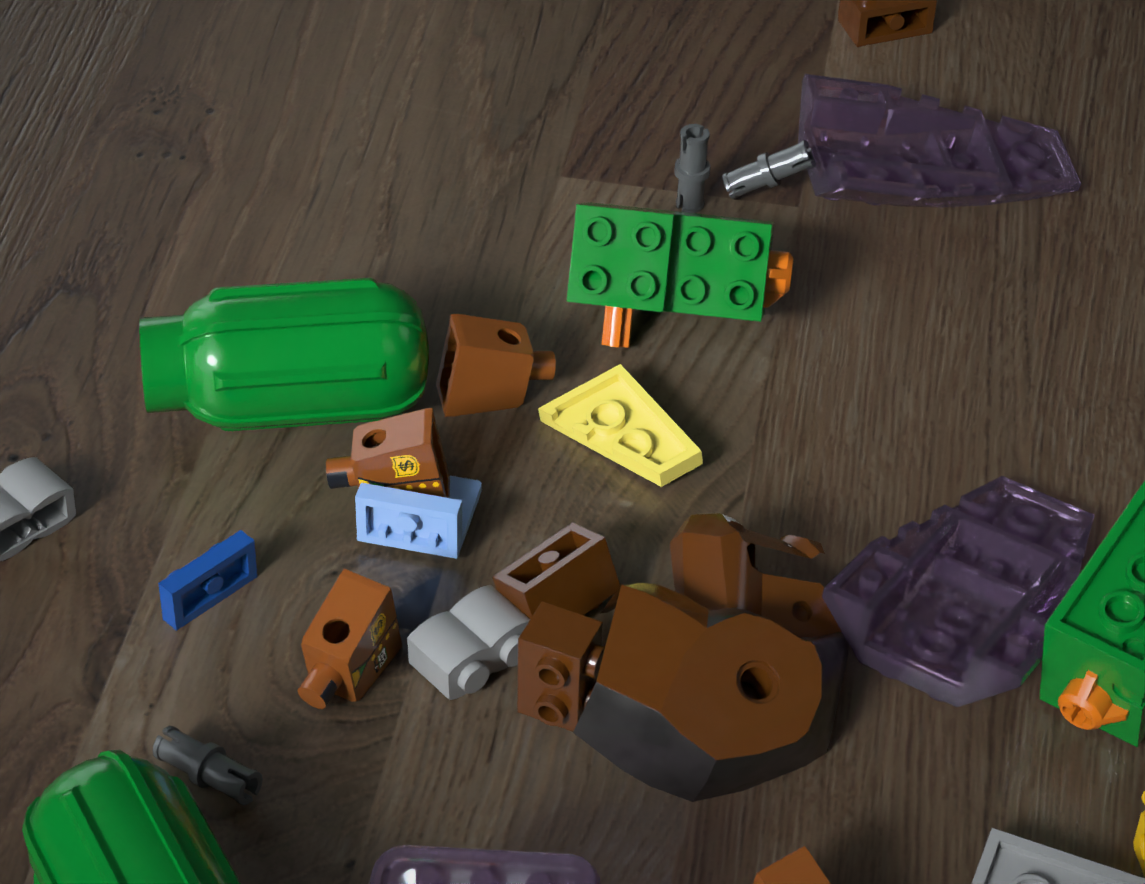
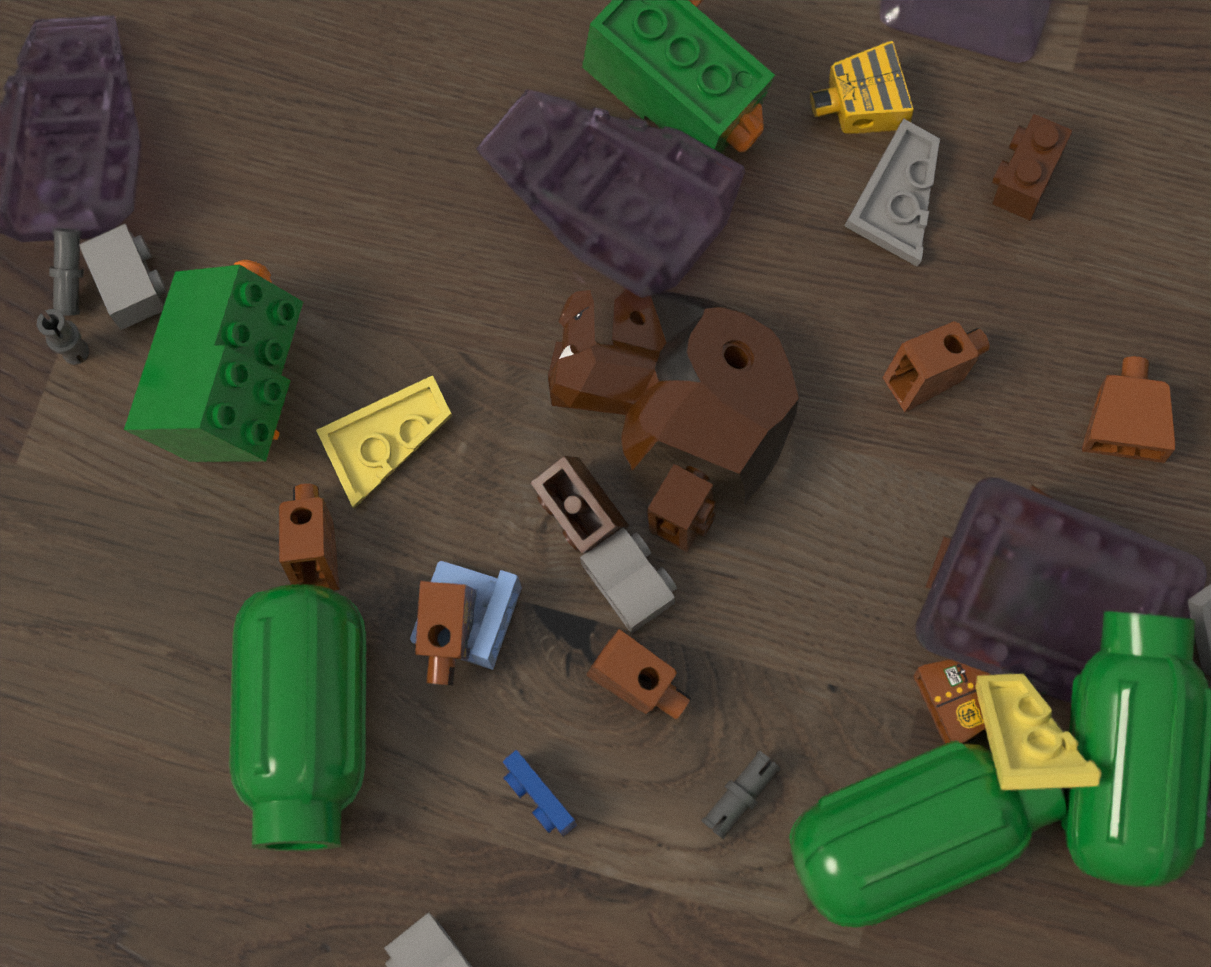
camera: 75 degrees left, 30 degrees up
none -> light grey brick [79,224,167,330]

